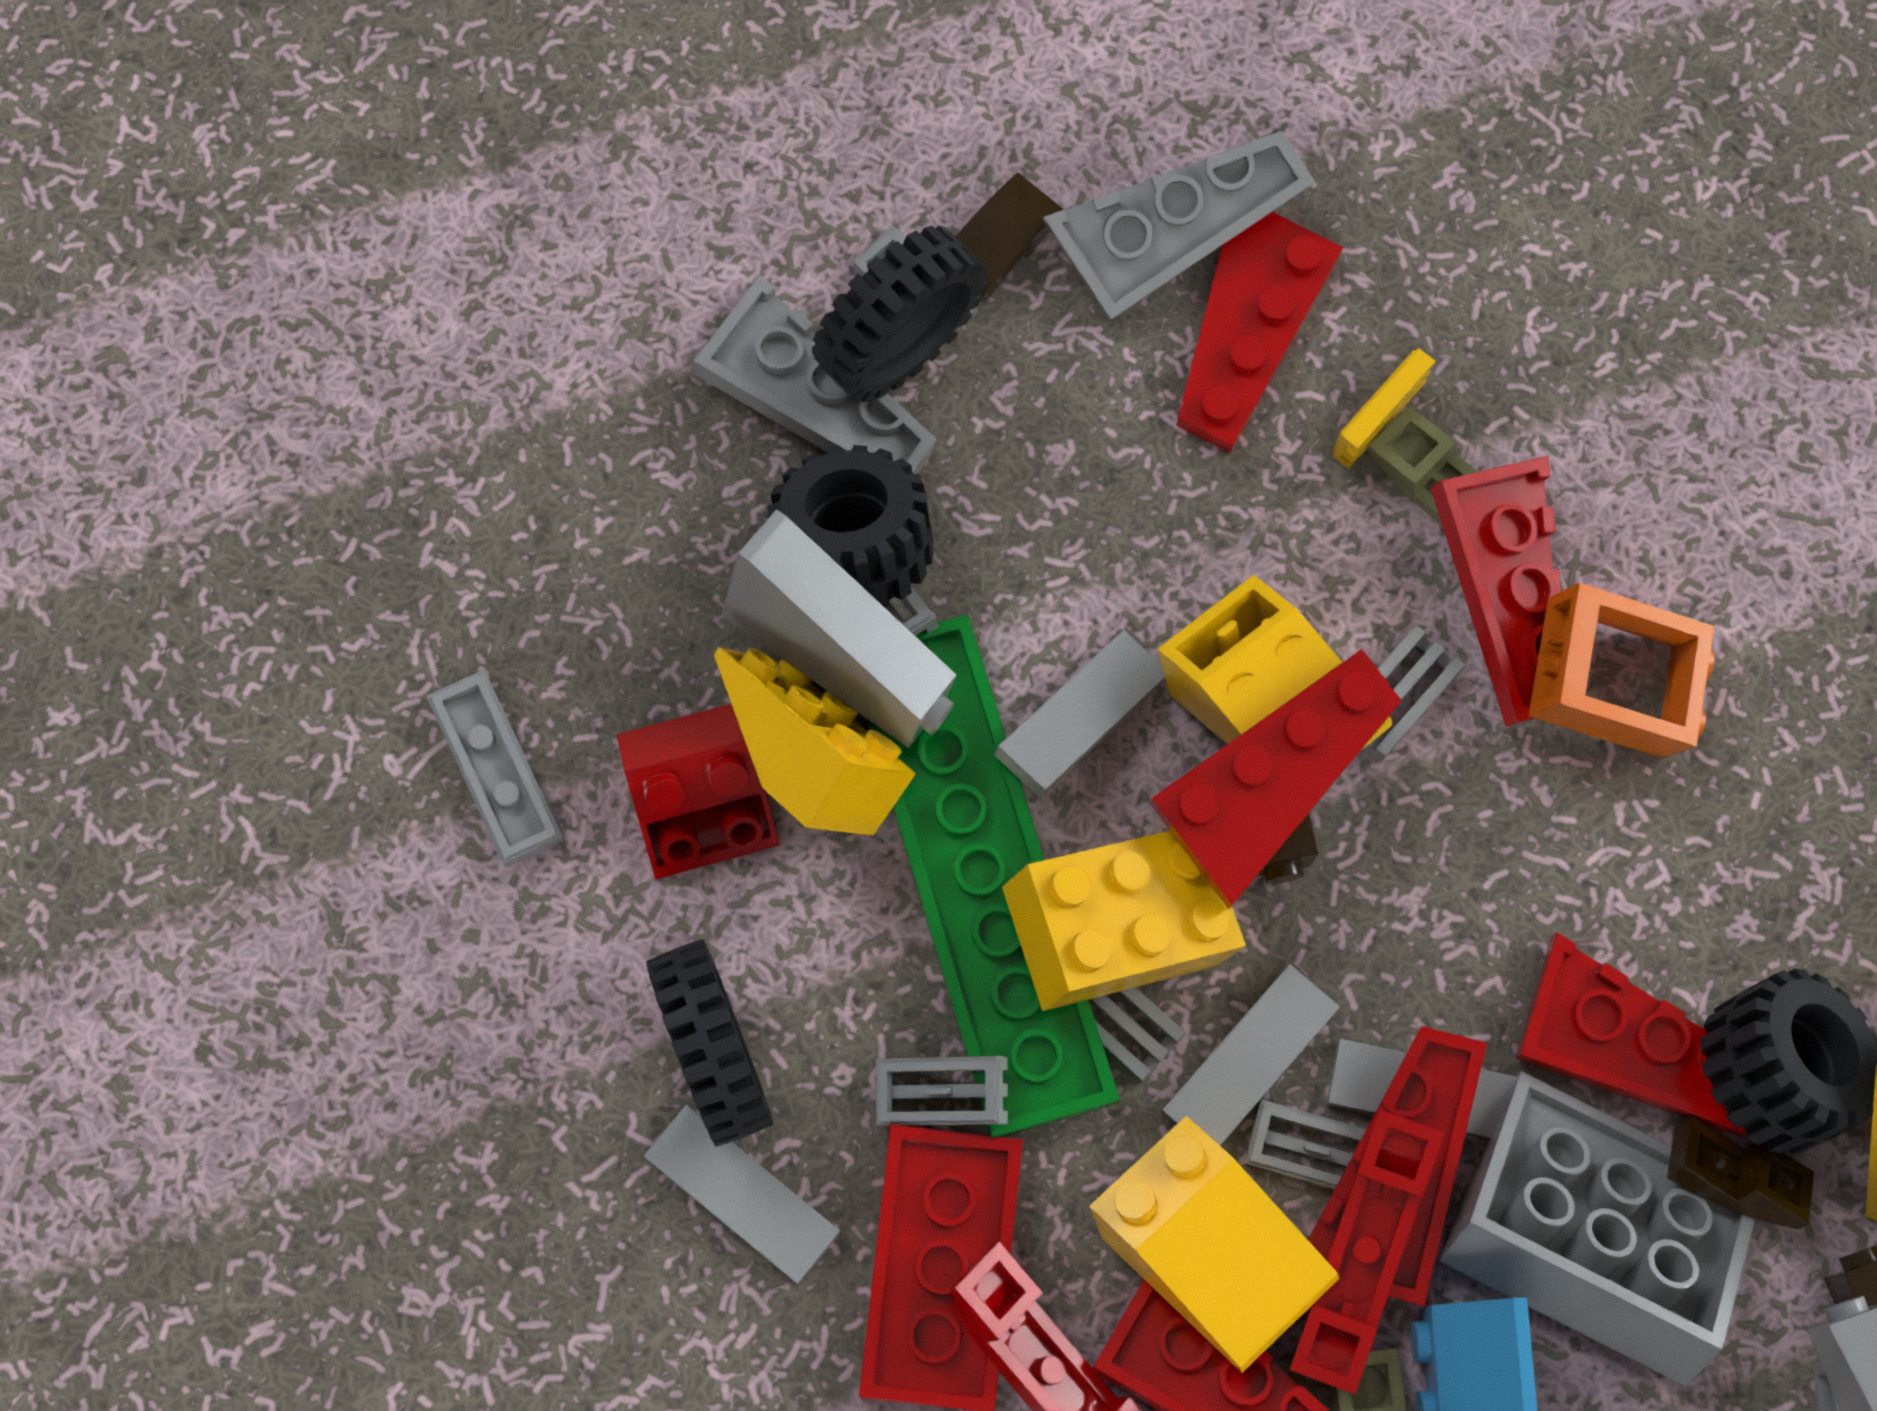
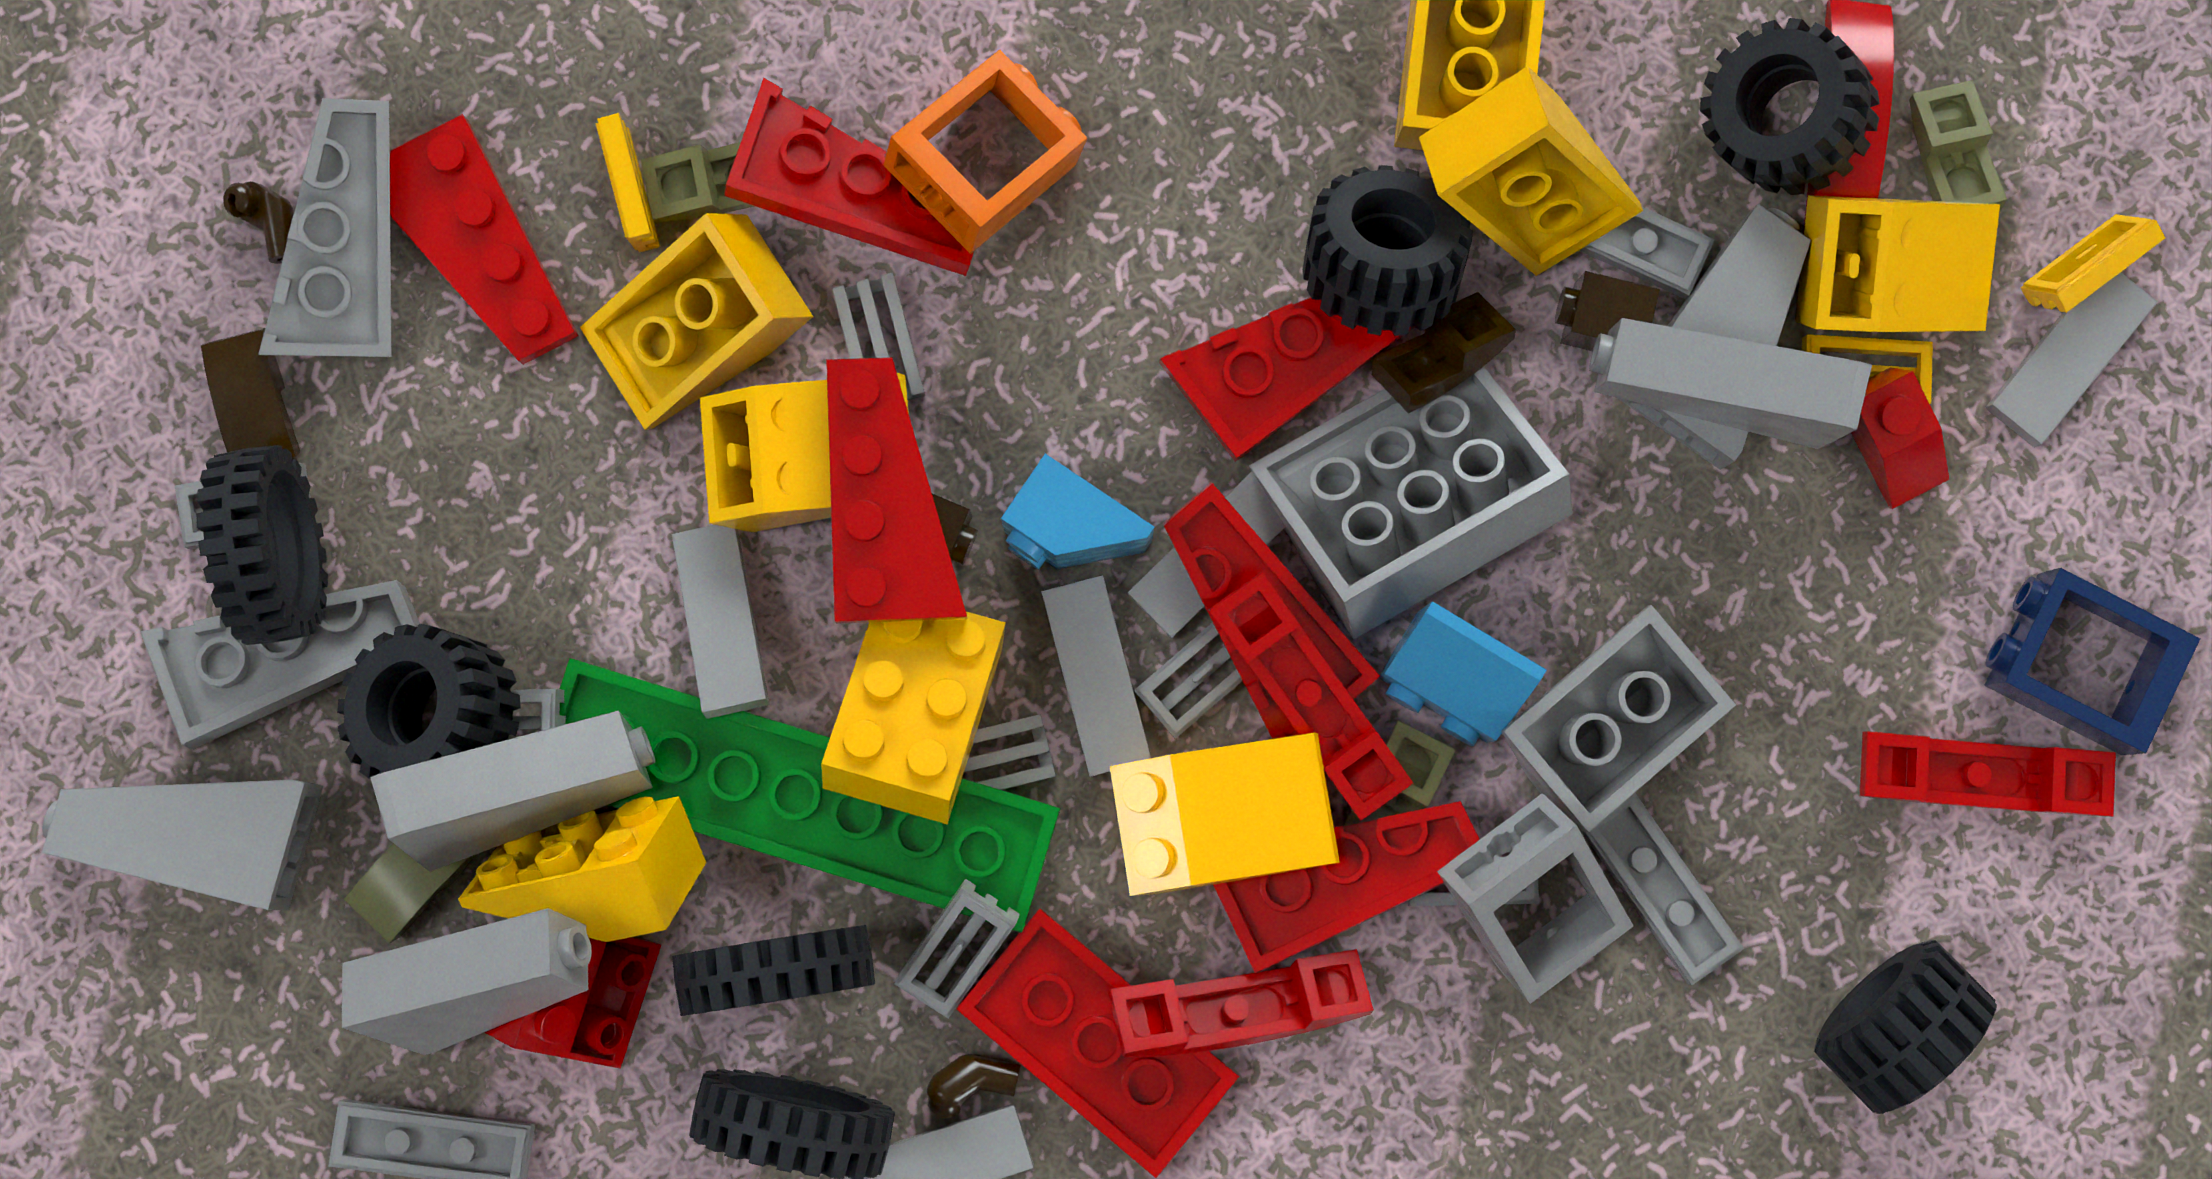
camera: 55 degrees left, 10 degrees up
none -> light grey slope [42,780,323,910]
none -> dark brown arm [223,181,294,264]
none -> light grey slope [342,908,592,1055]
none -> olive slope [344,843,477,944]
none -> yellow slope [580,213,814,430]
none -> black tyre [672,925,875,1016]
none -> dark brown arm [927,1054,1021,1118]
none -> dark azure slope [1001,453,1155,570]

